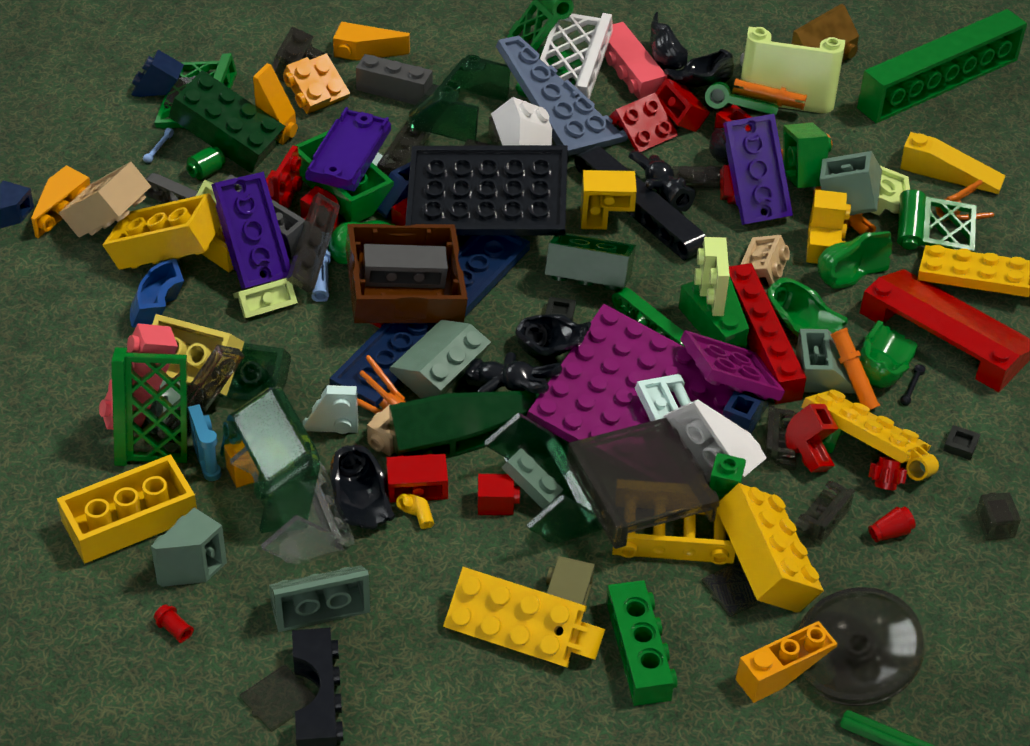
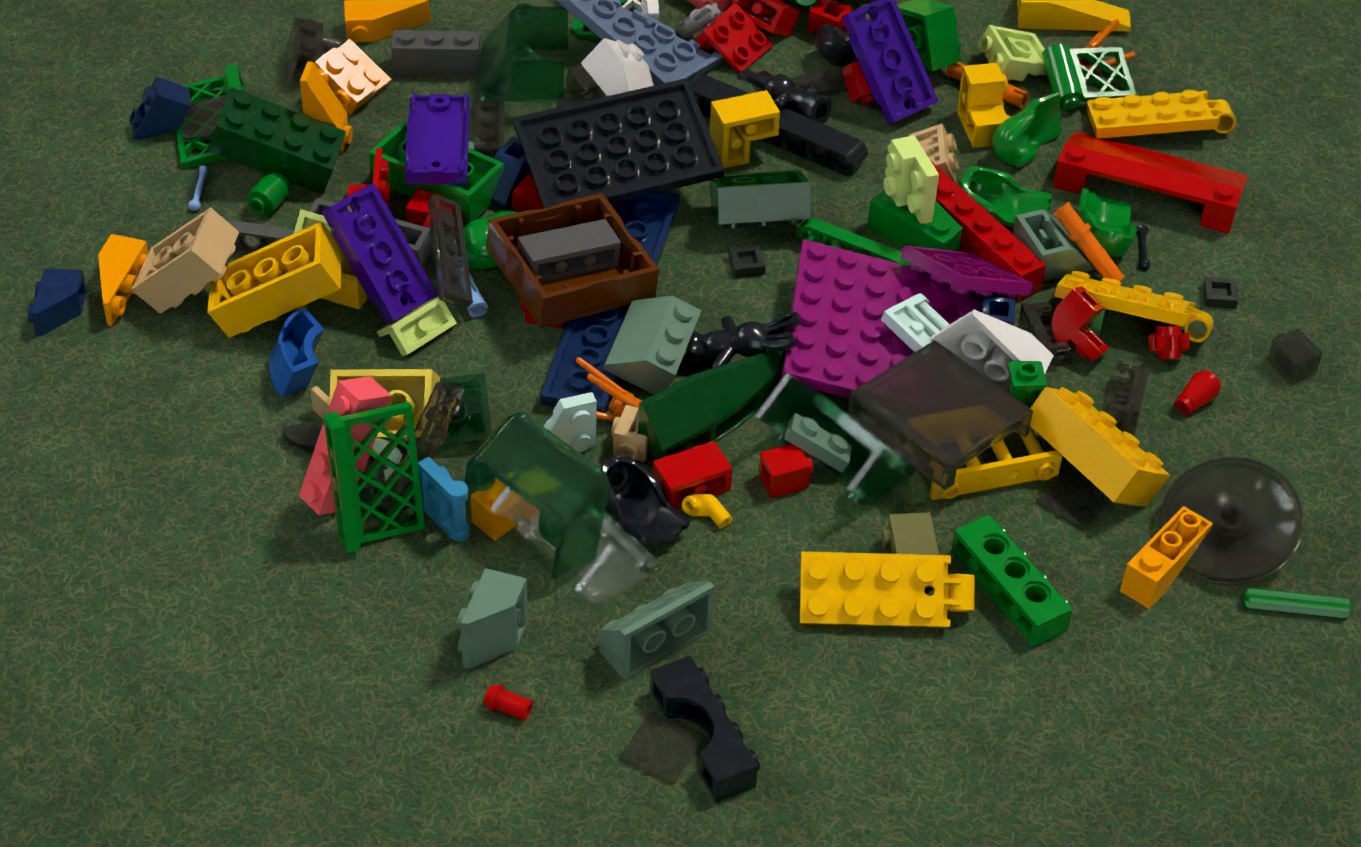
camera: 20 degrees left, 0 degrees up
yellow brick [57,454,197,564] -> none
black hair [515,314,591,358] -> none
sand green slope [820,151,882,215] -> none
none -> light grey axle [678,2,720,38]

